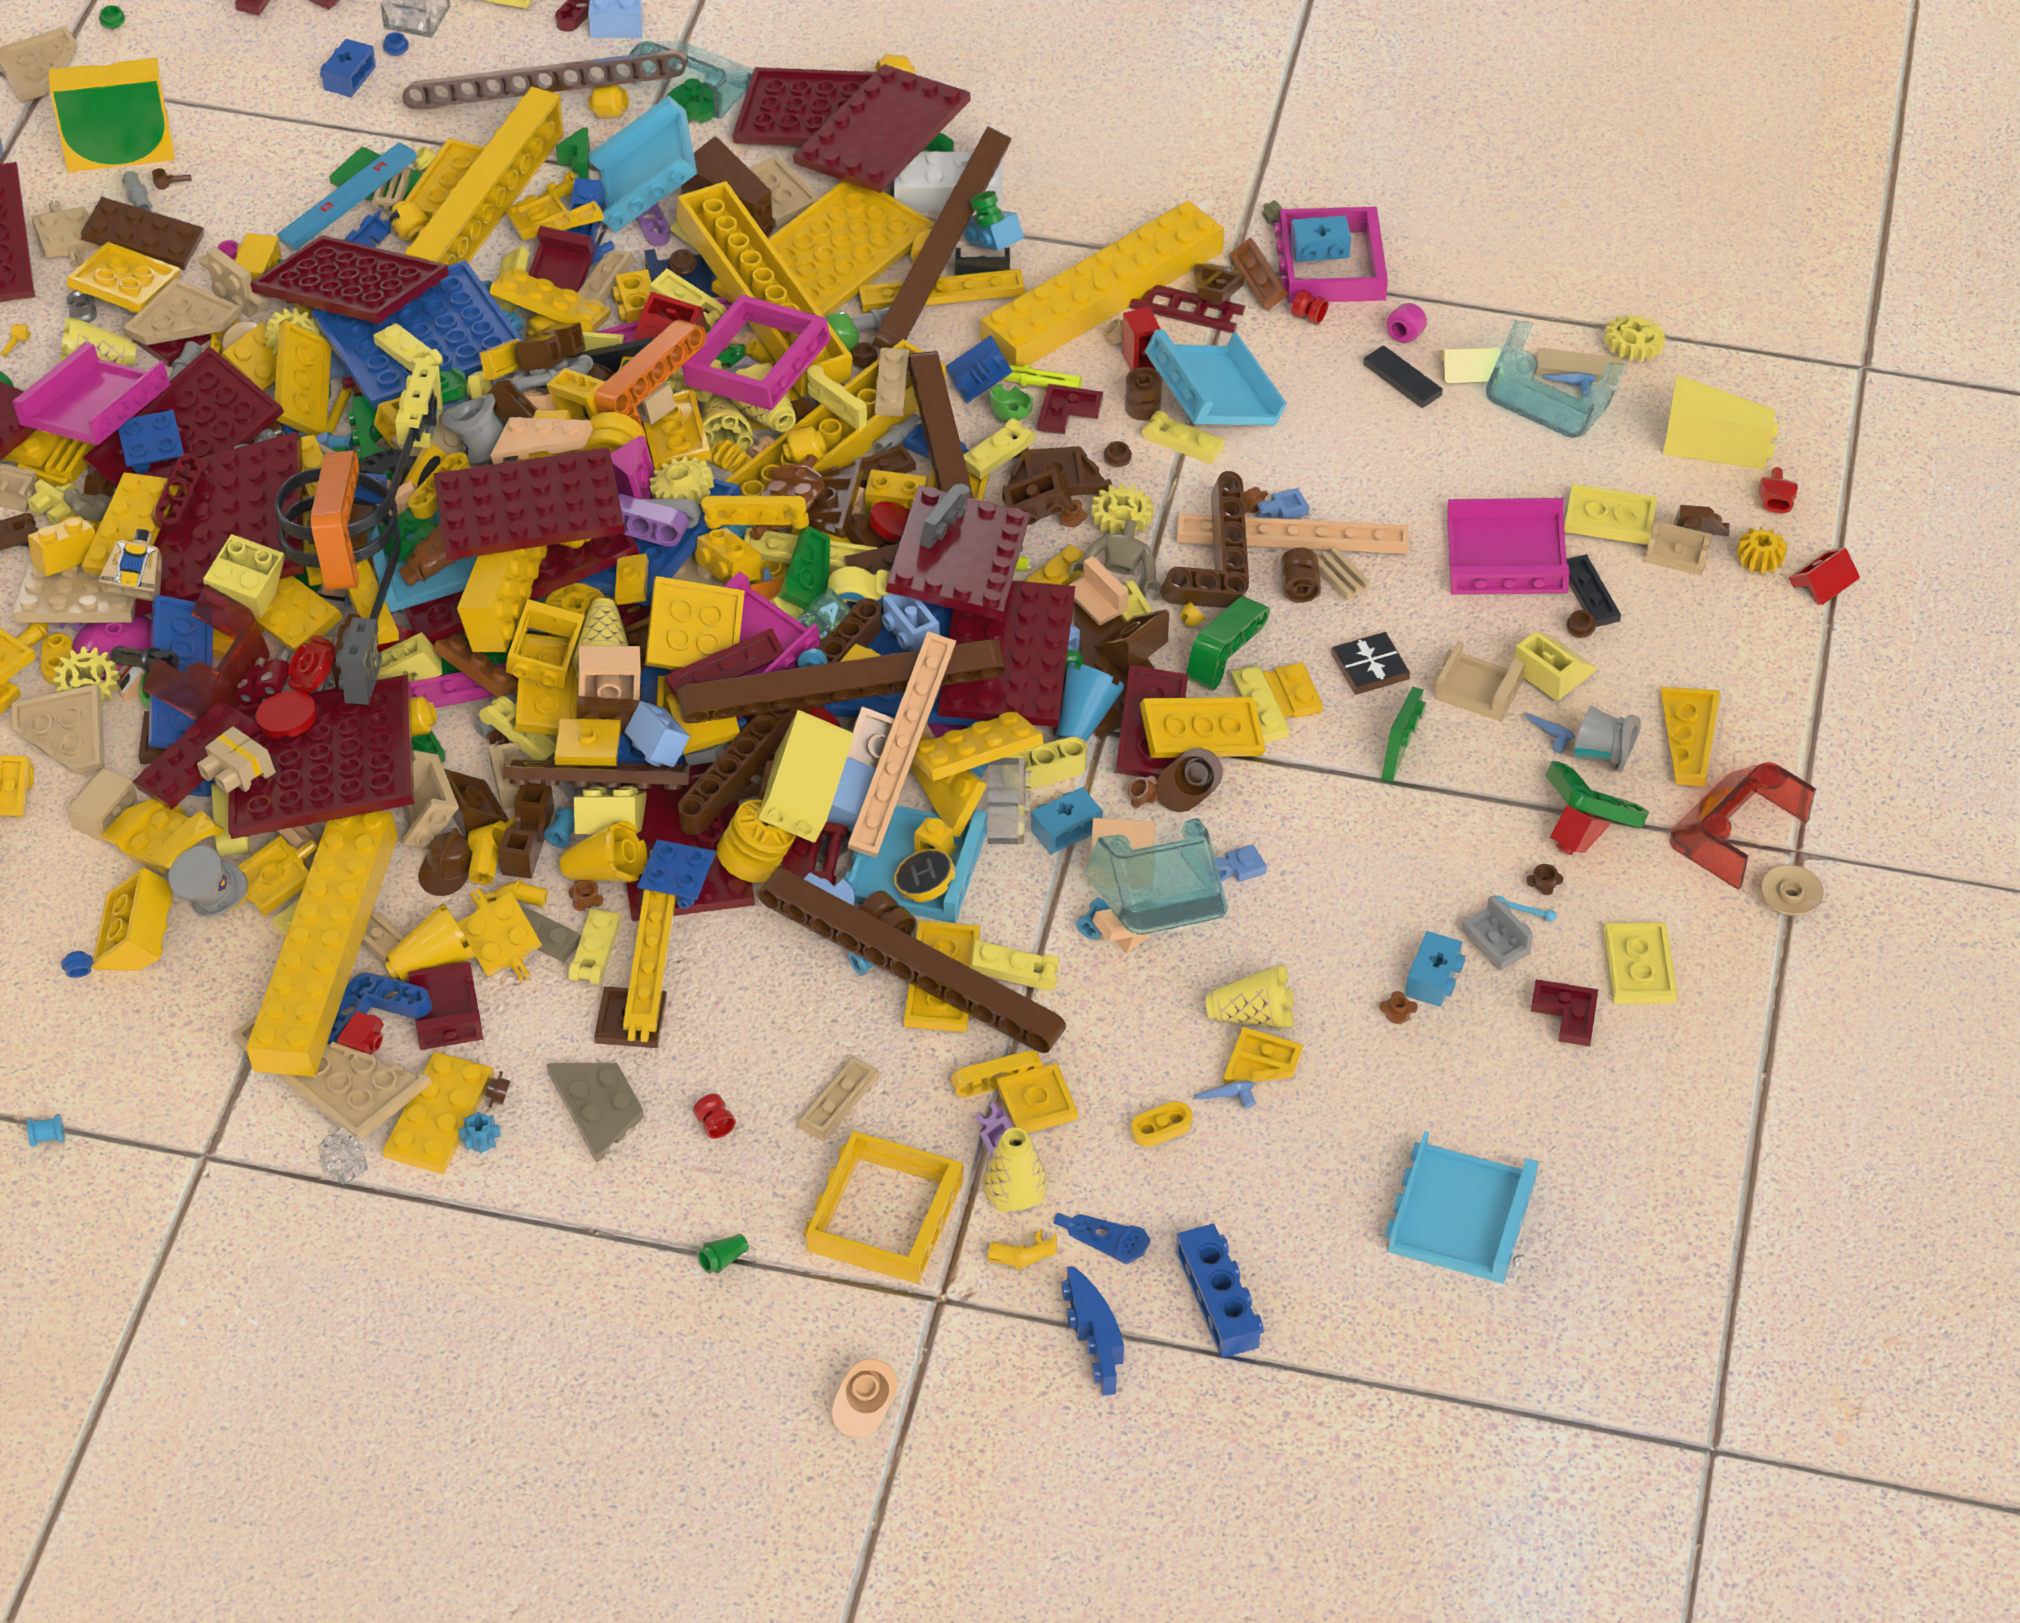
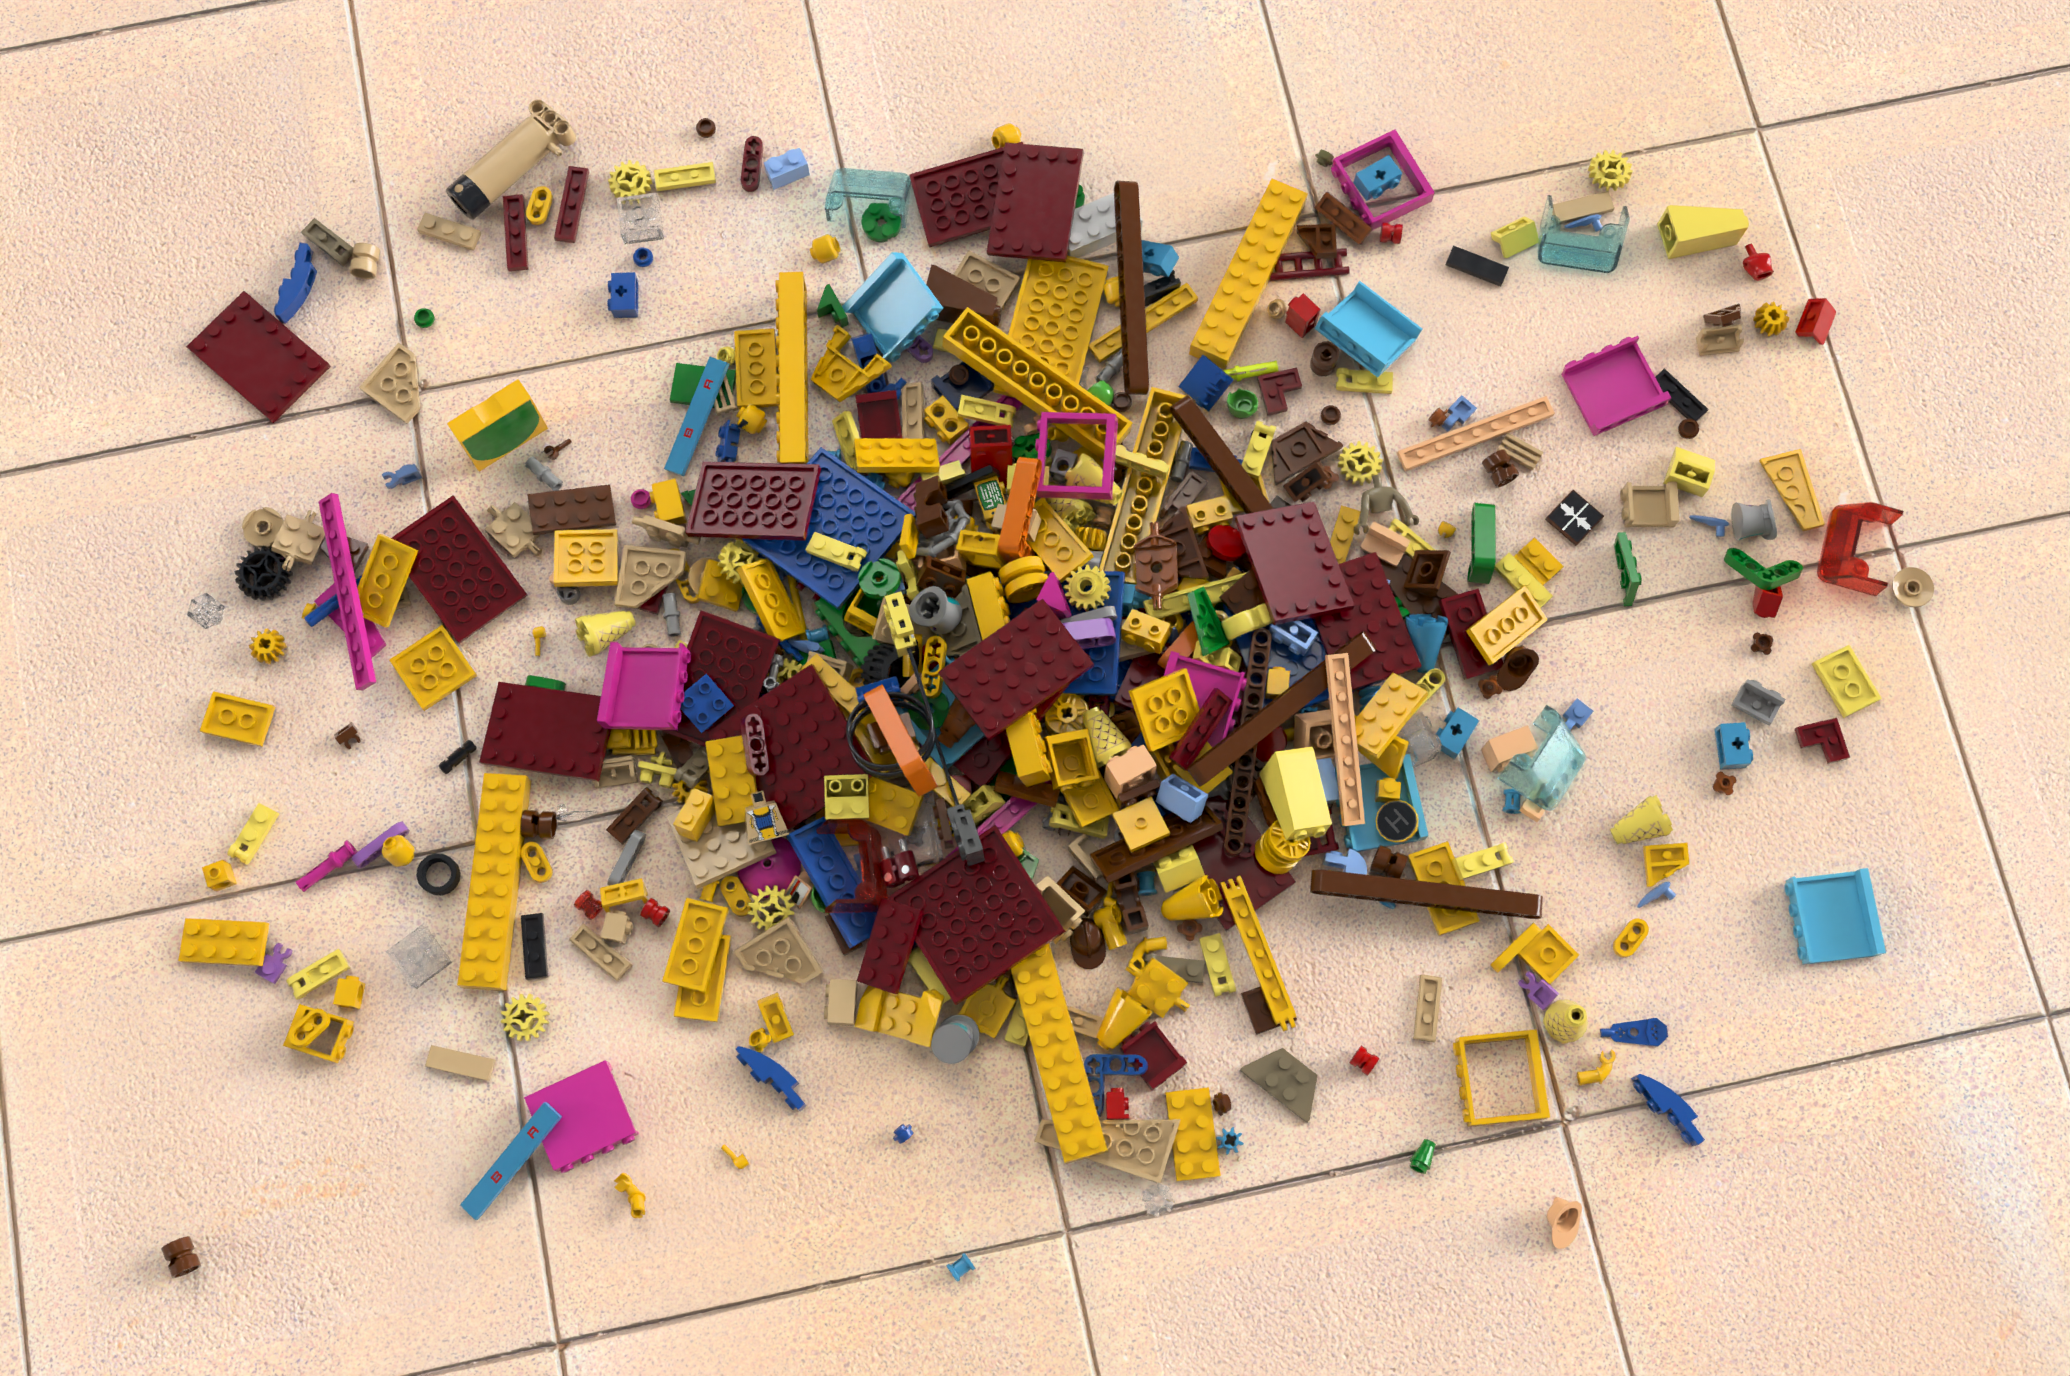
camera: 25 degrees left, 25 degrees up
yellow slope [91,867,173,971] -> none
black pin [111,646,179,677] -> none
tan hips [197,726,275,794] -> none
red tile [256,691,317,739] -> none
red tile [288,635,335,694] -> none
reddish brown beam [402,49,688,109] -> none
light nougat wing [490,417,593,464] -> none
yellow plate [615,554,649,605] -> none
blue hinge [638,840,716,909] -> none
yellow plate [701,496,809,529] -> none
yellow head [783,426,828,465] -> none
clear light blue brick [797,588,851,639] -> none
dark azure plate [798,648,828,668] -> none
tan plate [875,348,909,416] -> none
dark grey plate [920,484,970,549] -> none
green wheel [970,191,1004,227] -> none
reddish brown beam [1160,471,1249,608] -> none
blue brick [1176,1223,1264,1359] -> none
dark pink head [1386,303,1427,343] -> none
medium azure hinge [1496,895,1556,922] -> none
light yellow plate [1564,484,1658,545] -> none

